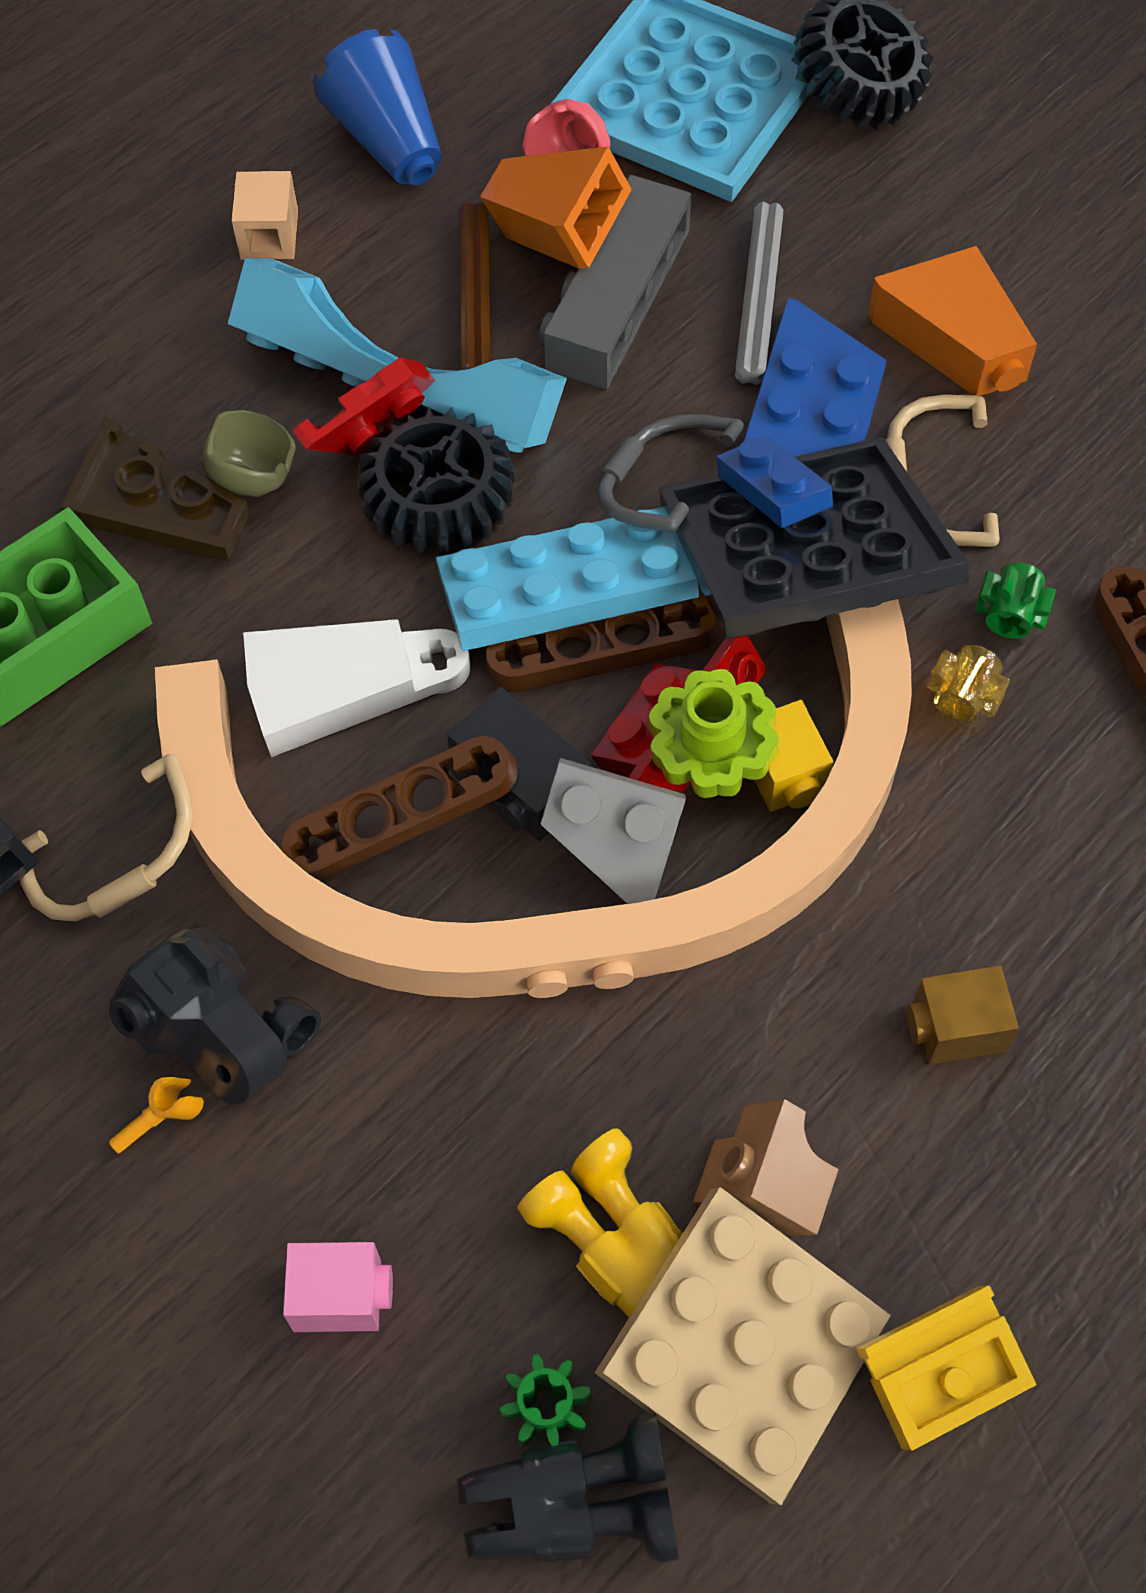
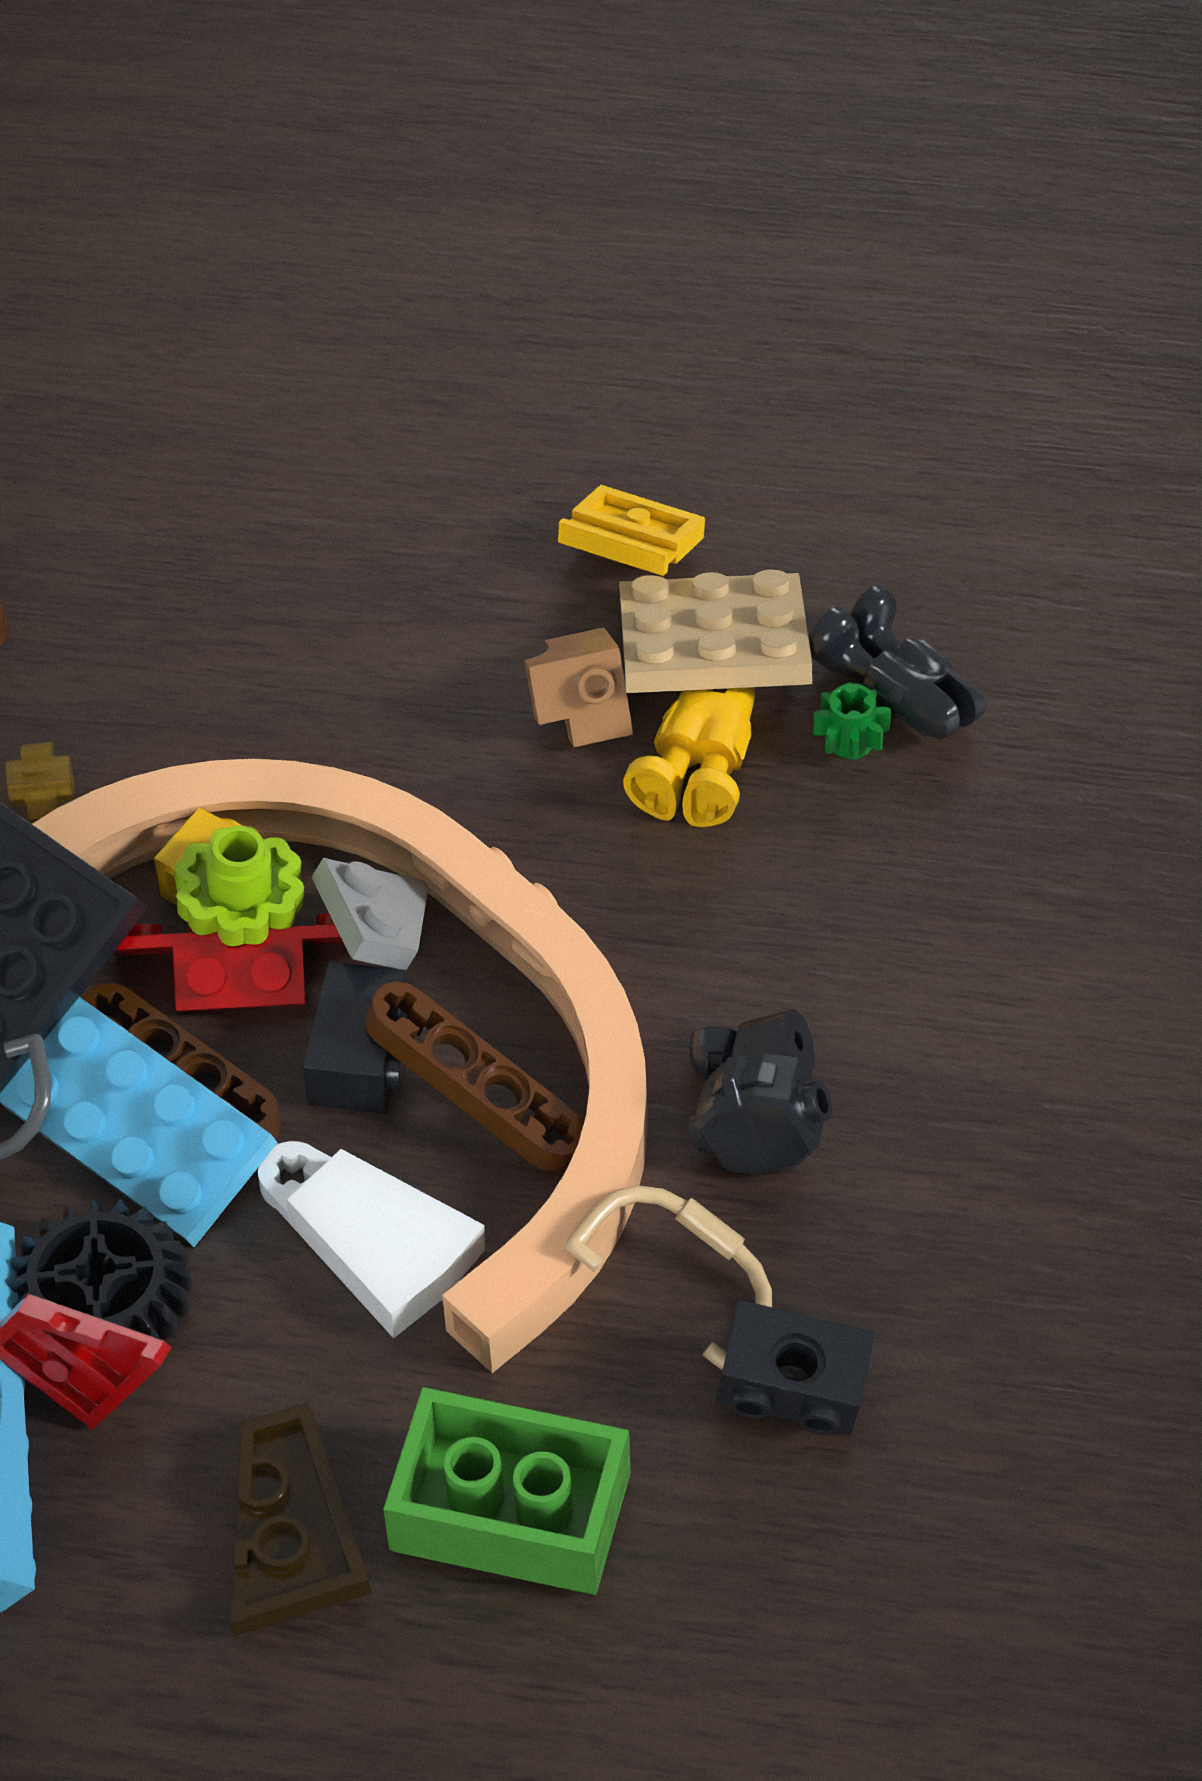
camera: 125 degrees left, 10 degrees down
light orange hand [109,1077,204,1154] -> none
olive hair [202,410,296,497] -> none
bright pink brick [283,1242,393,1332] -> none
pearl gold brick [907,965,1019,1065] -> none

